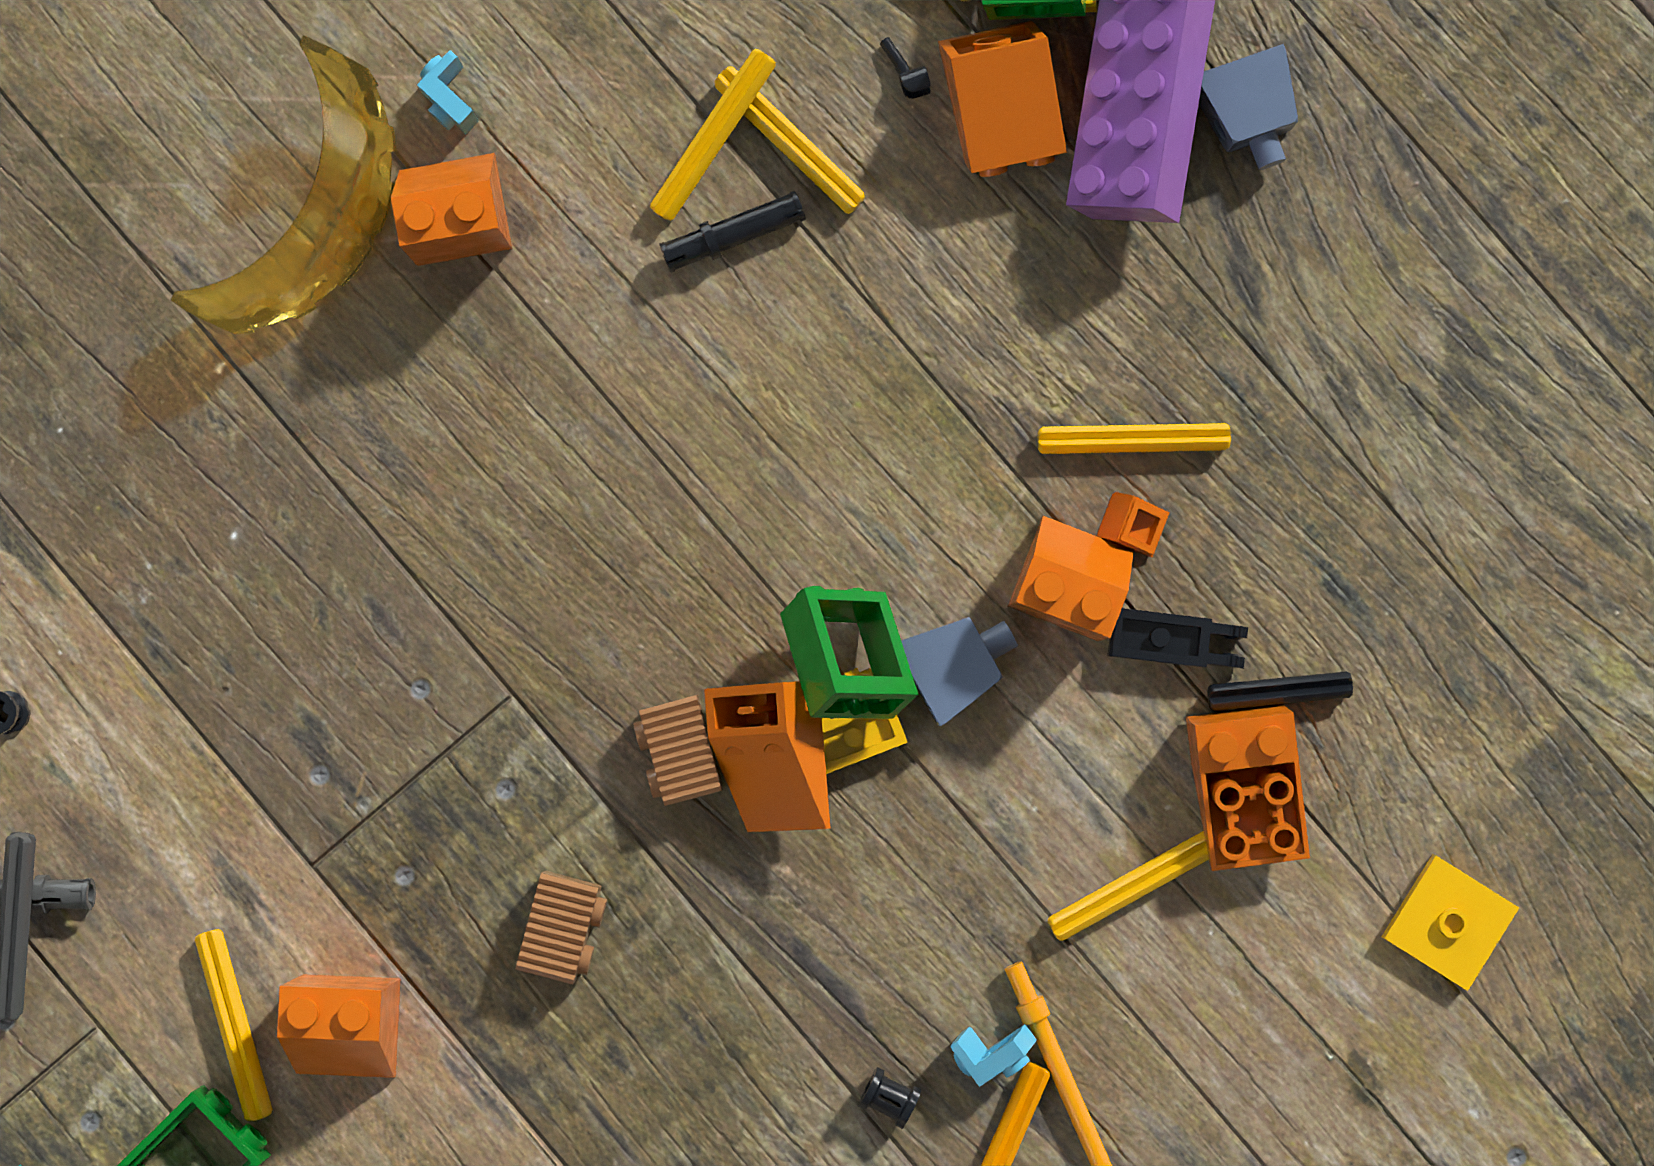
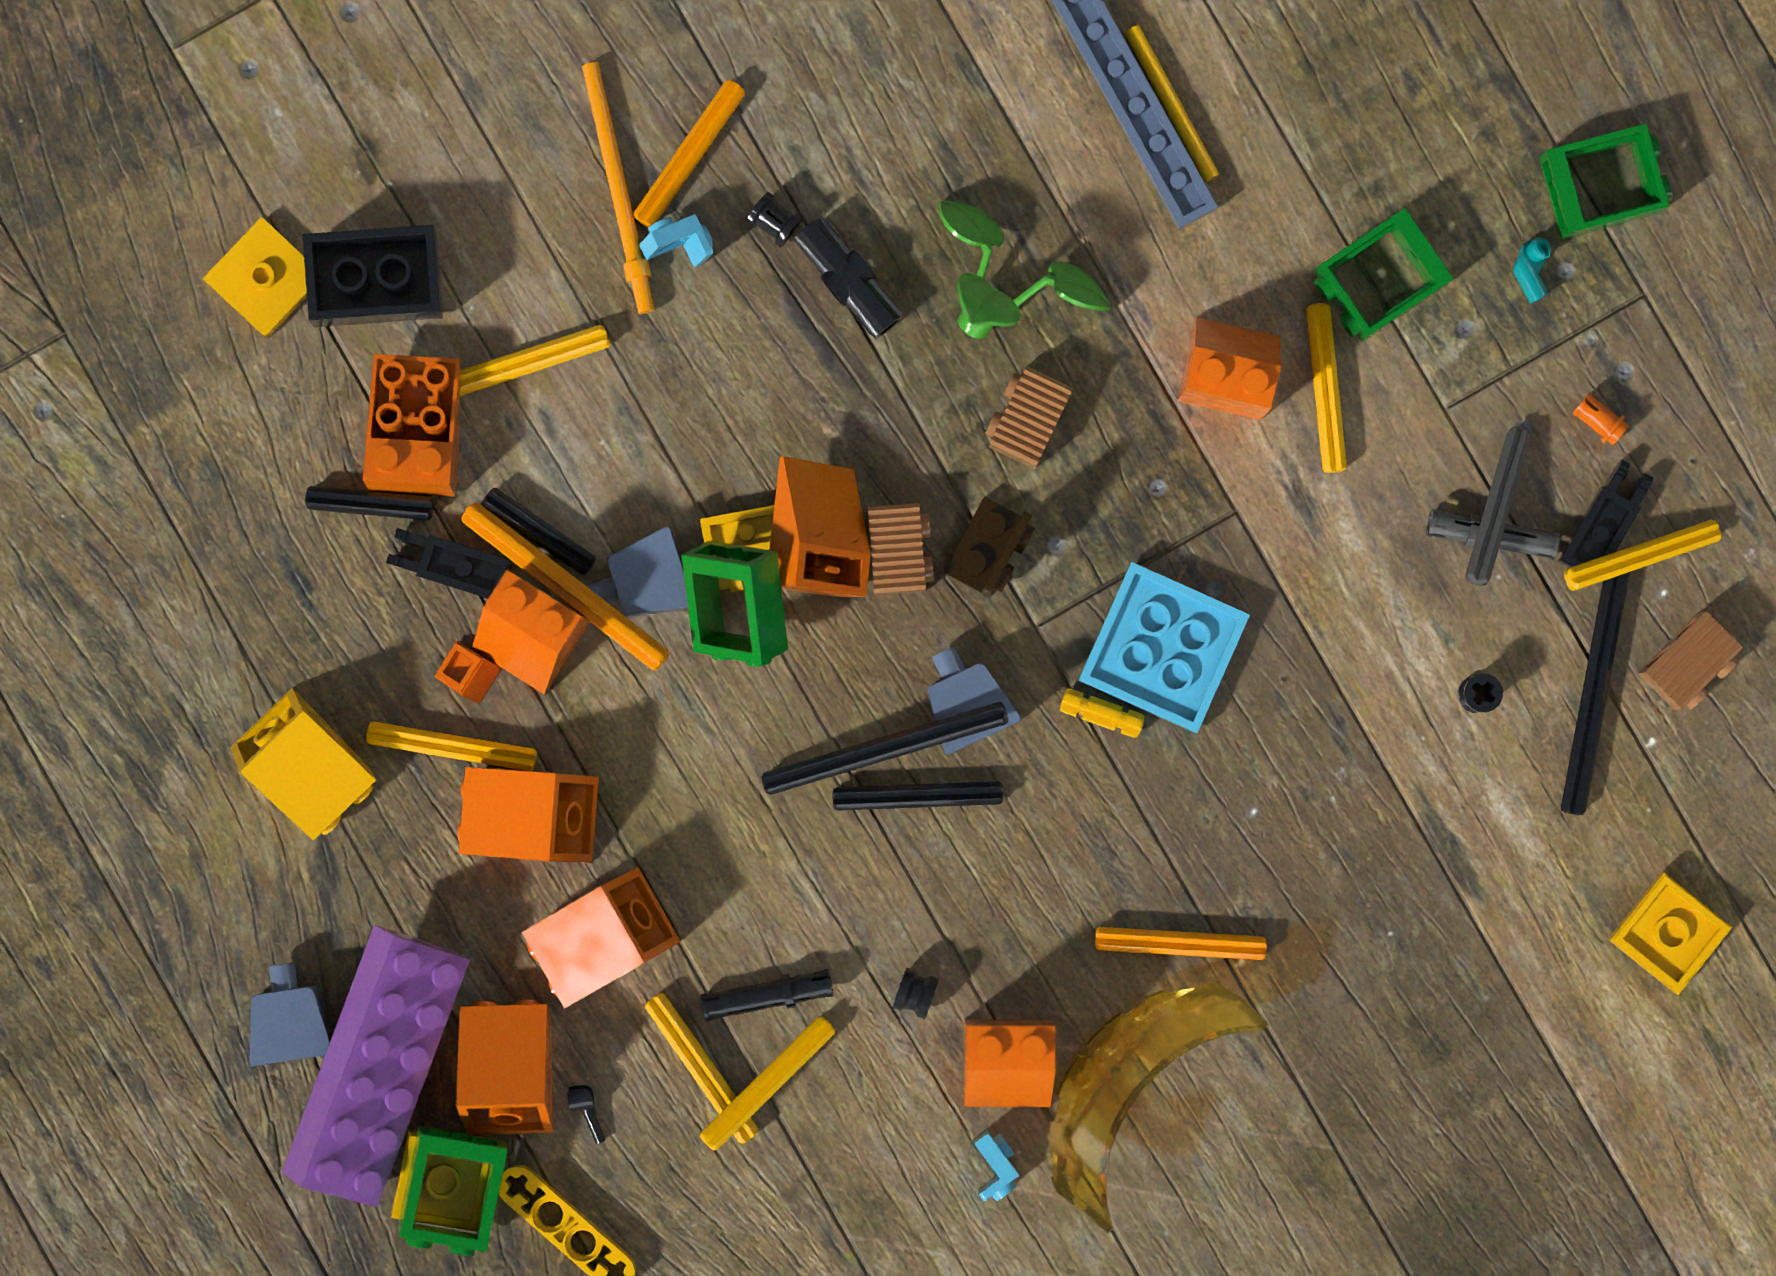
camera: 165 degrees left, 0 degrees up
none -> yellow slope [230,688,376,841]
none -> black brick [302,225,443,327]
none -> orange slope [457,767,599,863]
none -> light orange axle [461,502,670,671]
none -> black axle [482,488,596,575]
none -> slope [521,867,681,1008]
none -> black axle [761,702,1008,795]
none -> black piece [794,216,904,340]
none -> black axle [832,781,1003,811]
none -> black wheel [892,967,939,1019]
none -> sand blue torso [927,646,1021,756]
none -> bright green plant [936,200,1111,340]
none -> dark brown bracket [944,497,1035,597]
none -> yellow axle [1060,688,1145,738]
none -> medium azure plate [1078,562,1250,733]
none -> light orange axle [1095,927,1267,960]

